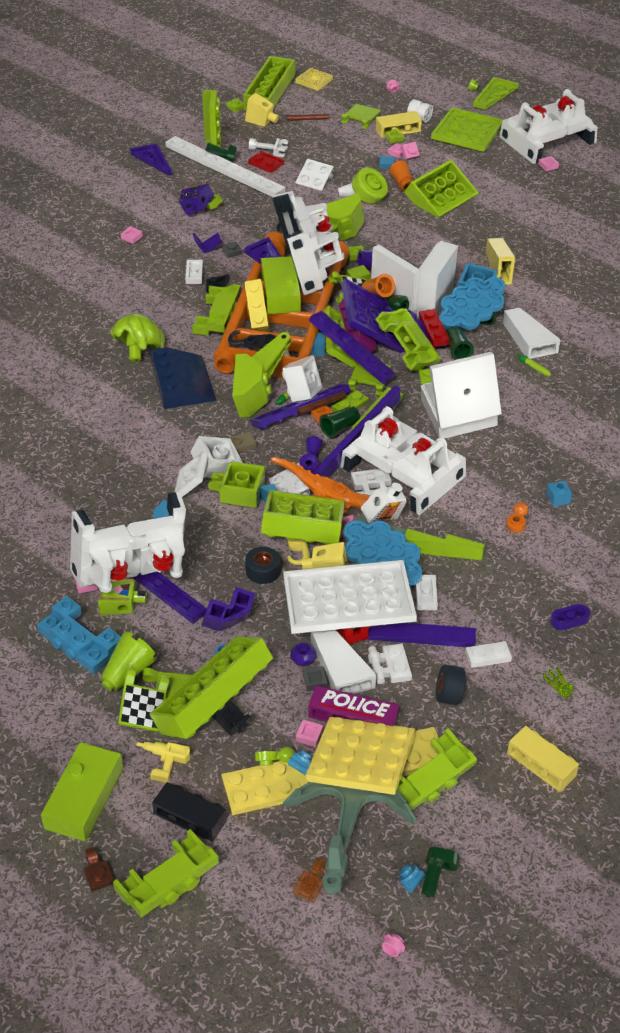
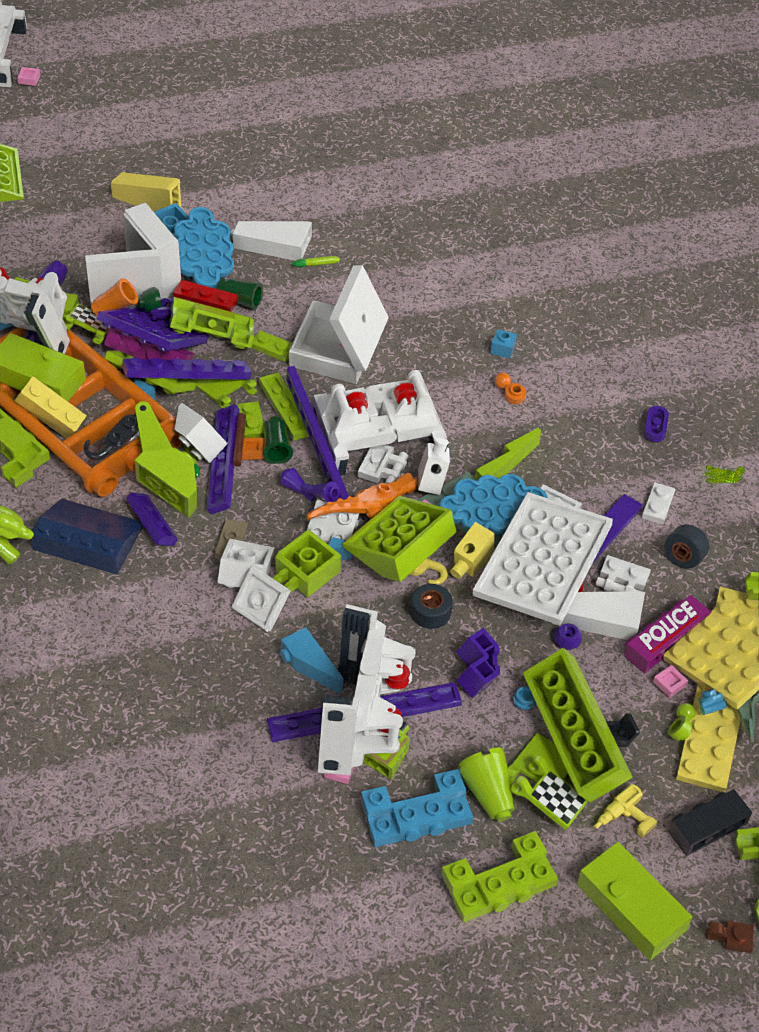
camera: 60 degrees left, 5 degrees up
dark grey plate [303,667,328,691] -> none
none -> dark purple plate [126,492,178,546]
none -> lime bracket [441,831,558,923]

